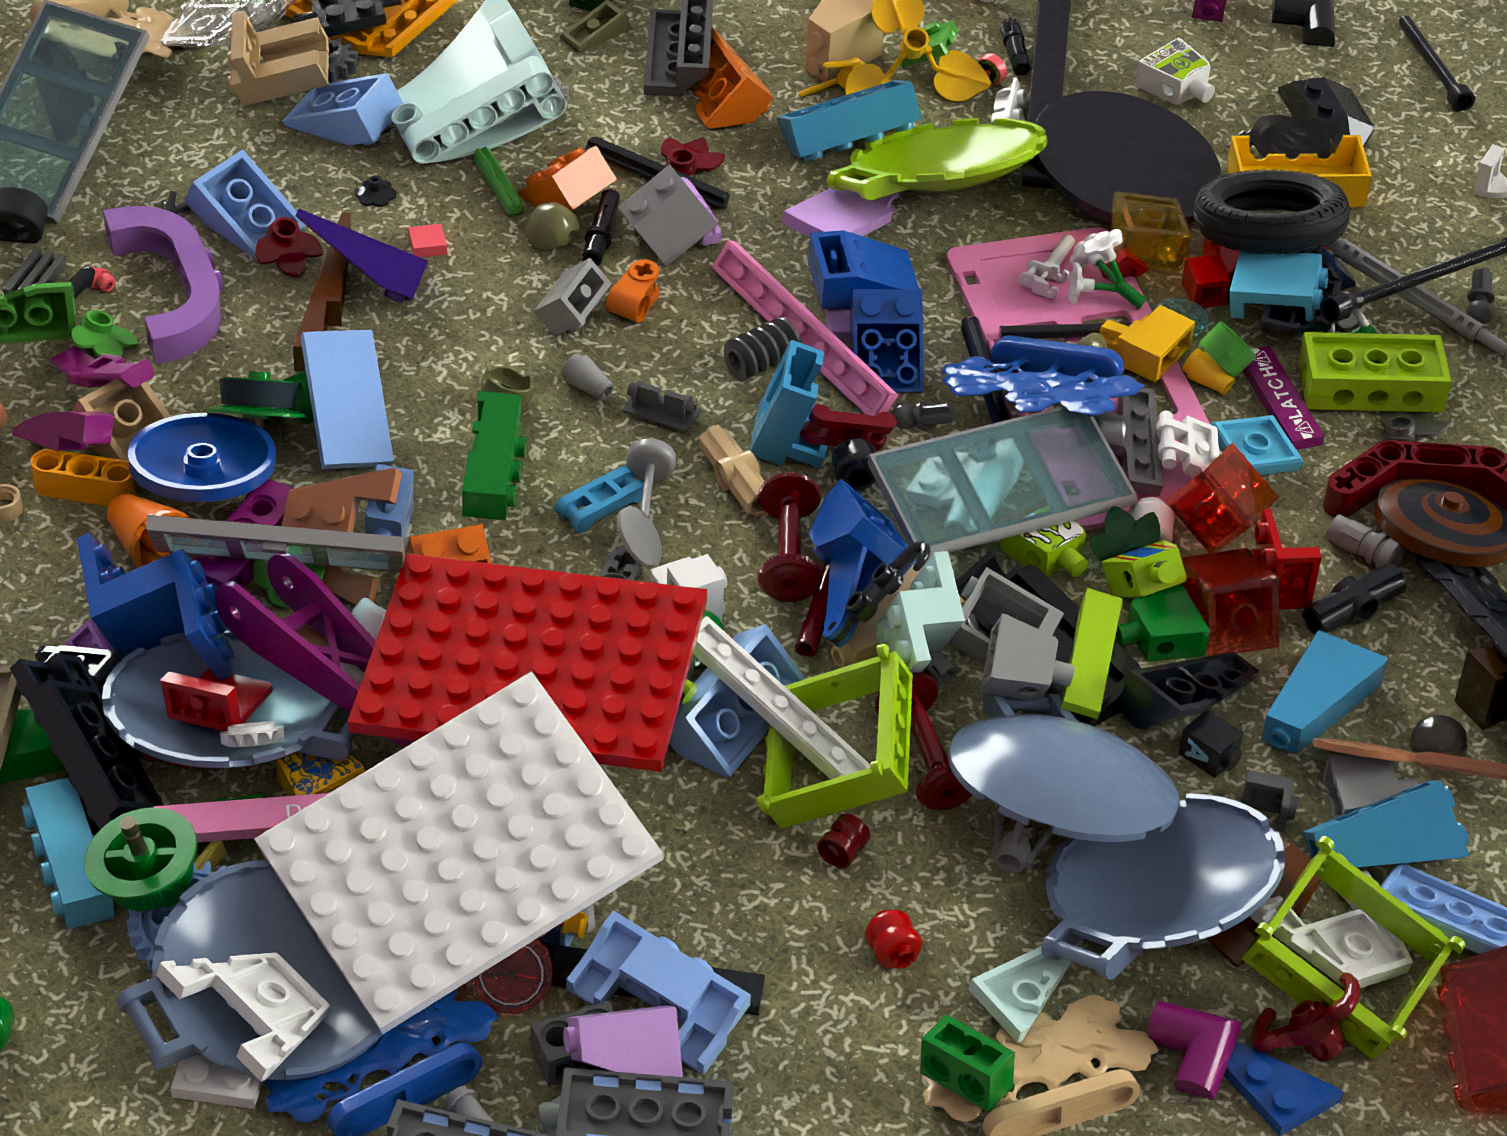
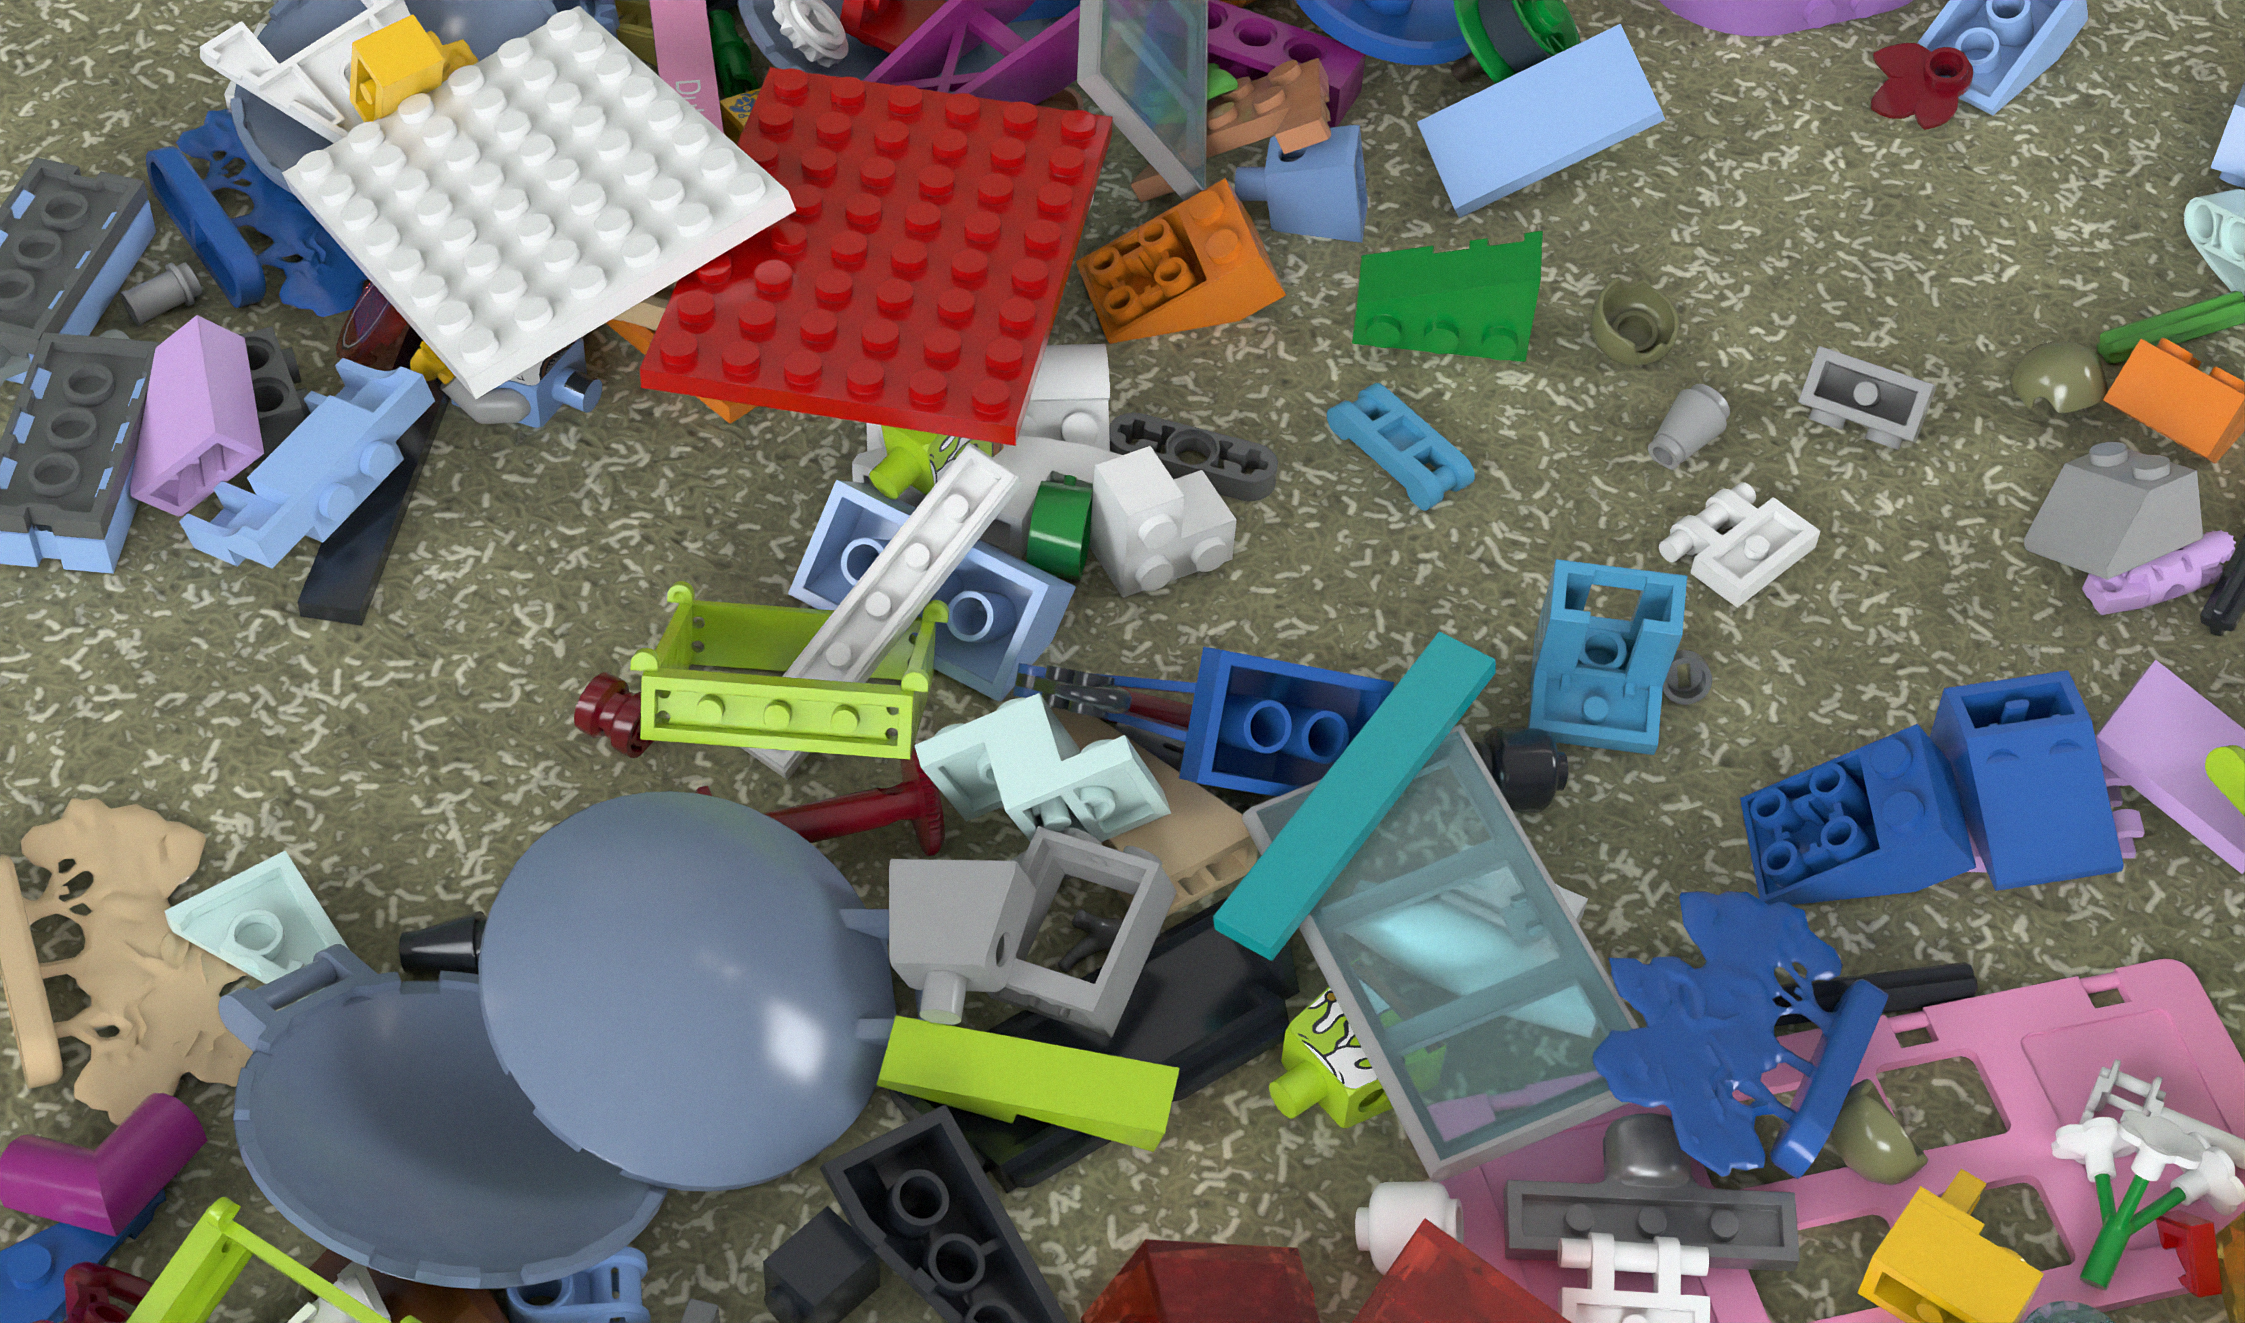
camera: 90 degrees right, 5 degrees up
reddish brown slope [293,212,351,372] -> none
dark purple wedge [295,209,428,303] -> none
black plant [354,175,397,207] -> none
coral tile [408,224,447,257] -> none
black pin [582,189,620,266] -> none
orange piece [606,259,659,323] -> none
light grey piece [617,439,677,568] -> none
dark grey hinge [622,380,701,432] -> none
tan piece [699,425,766,517] -> none
bright pink tile [711,240,898,416] -> none
dark grey piece [724,317,802,381] -> none
dark red hose [758,472,823,602] -> none
dark red plate [800,404,897,451] -> none
red piece [864,909,923,969] -> none
dark grey axle [891,401,954,429] -> none
green brick [920,1014,1015,1112] -> none
black bar [999,322,1133,339] -> none
dark green plate [1089,506,1161,576] -> none
lime torso [1101,540,1187,597] -> none
green torso [1115,583,1210,661] -> none
none -> yellow hinge [349,14,479,122]
none -> black cone [399,911,487,975]
none -> teal tile [1213,631,1496,961]
none -> white plate [1659,482,1820,608]

